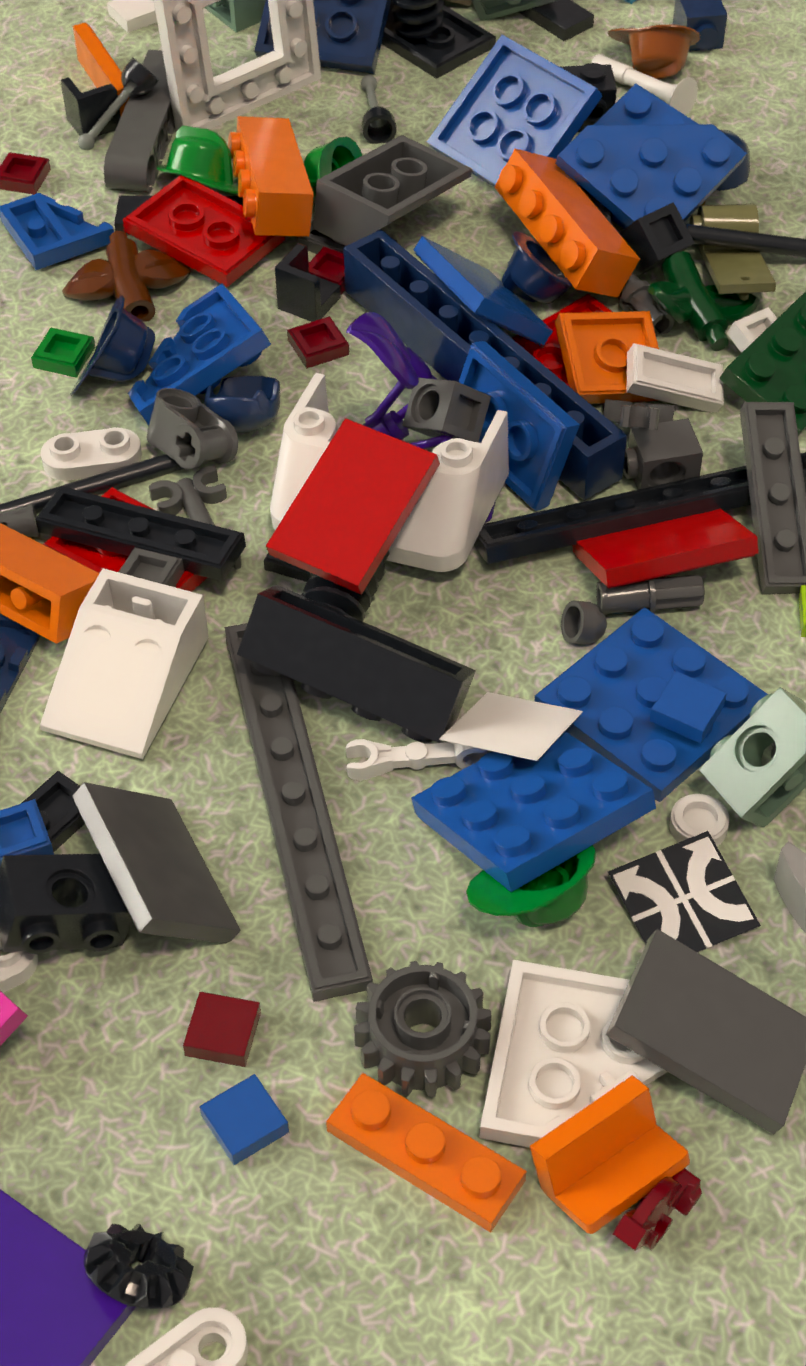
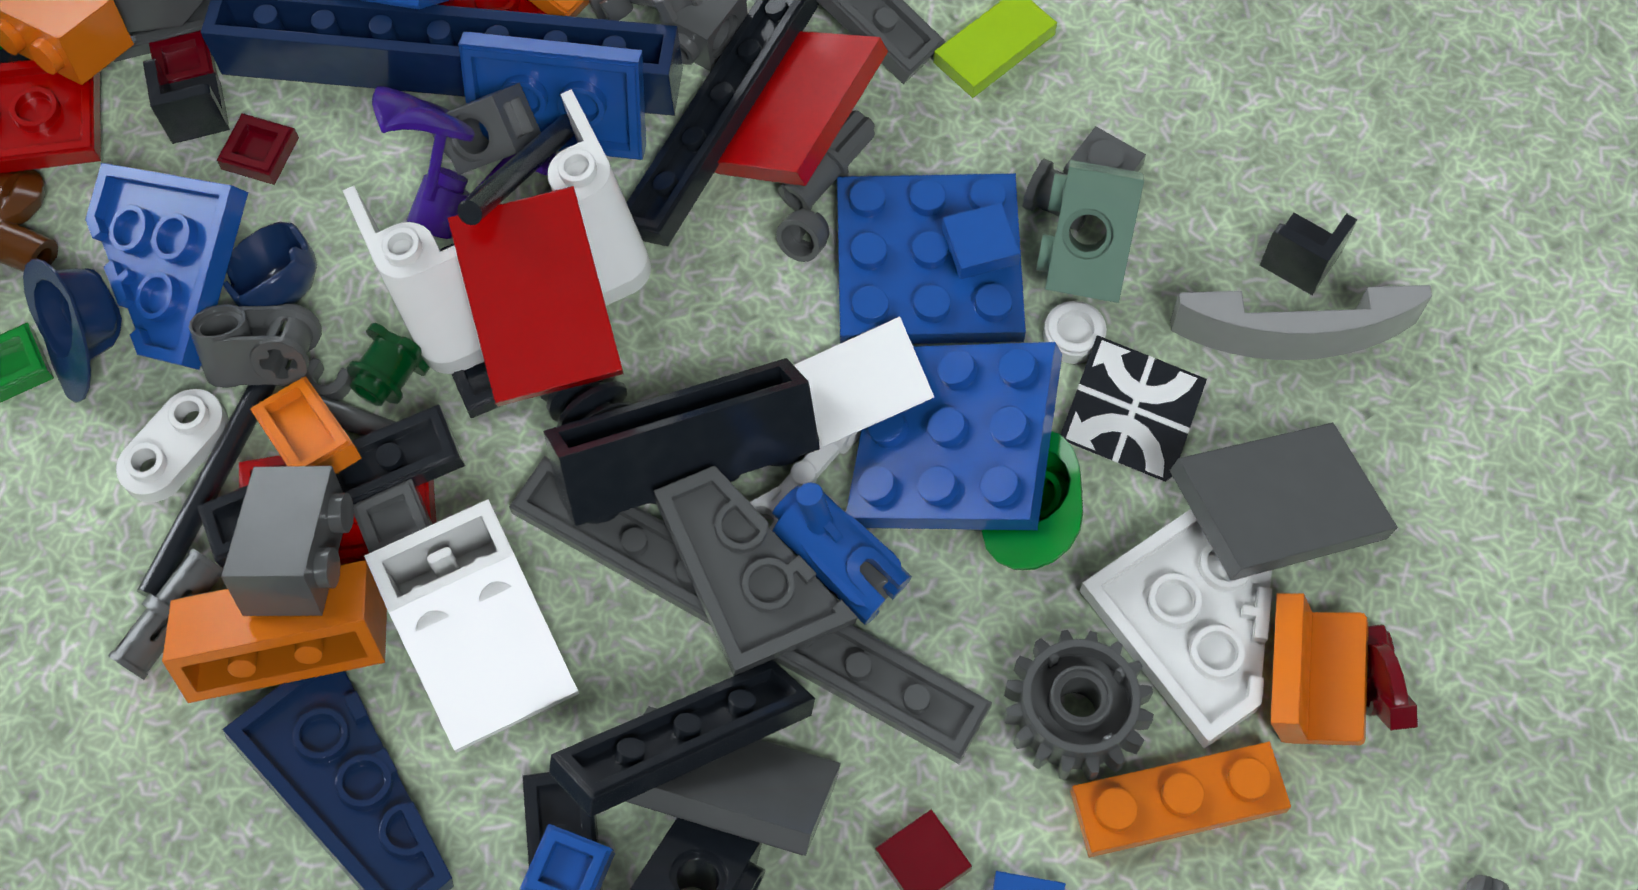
camera: 45 degrees left, 15 degrees up
none -> brick [221,466,354,616]
none -> orange tile [250,376,362,474]
none -> dark green brick [346,323,430,406]
none -> black bar [457,114,575,225]
none -> black tile [549,659,815,818]
none -> dark grey wing [654,466,858,676]
none -> blue piece [772,482,912,625]

